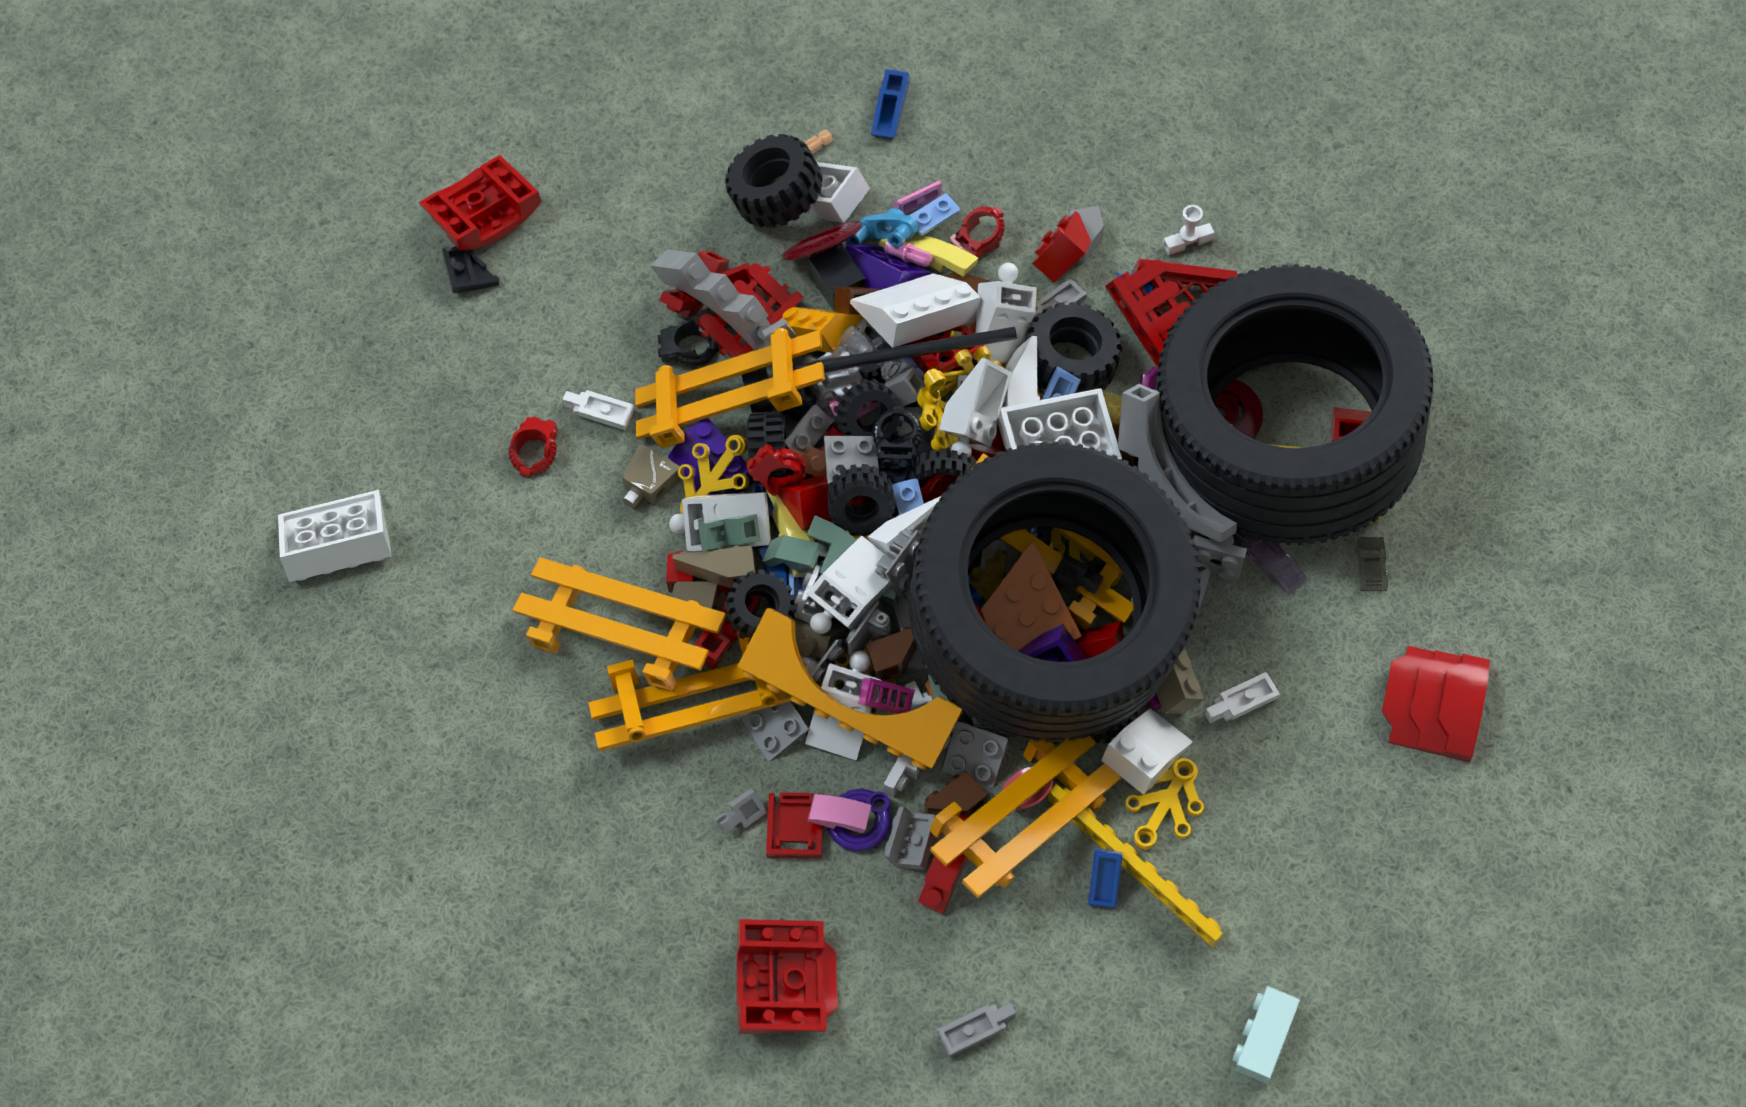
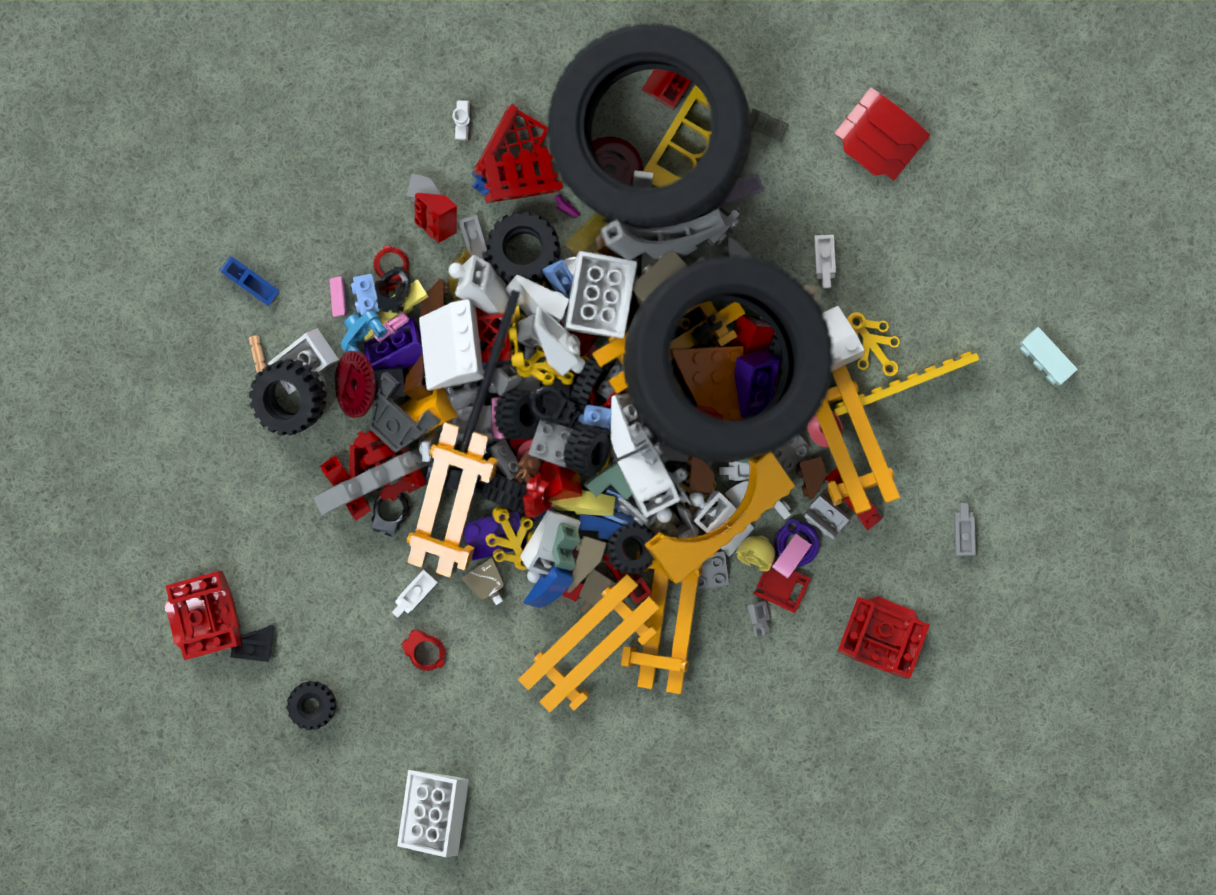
camera: 75 degrees left, 25 degrees up
sand green slope [761,535,823,573] -> none
dark pink slope [858,678,915,714] -> none
blue tile [1088,848,1123,909] -> none
none -> black tyre [286,681,336,730]
none -> dark grey wing [368,372,441,453]
none -> black piece [375,267,411,314]
none -> blue slope [523,566,573,608]
none -> light yellow cylinder [736,535,775,571]

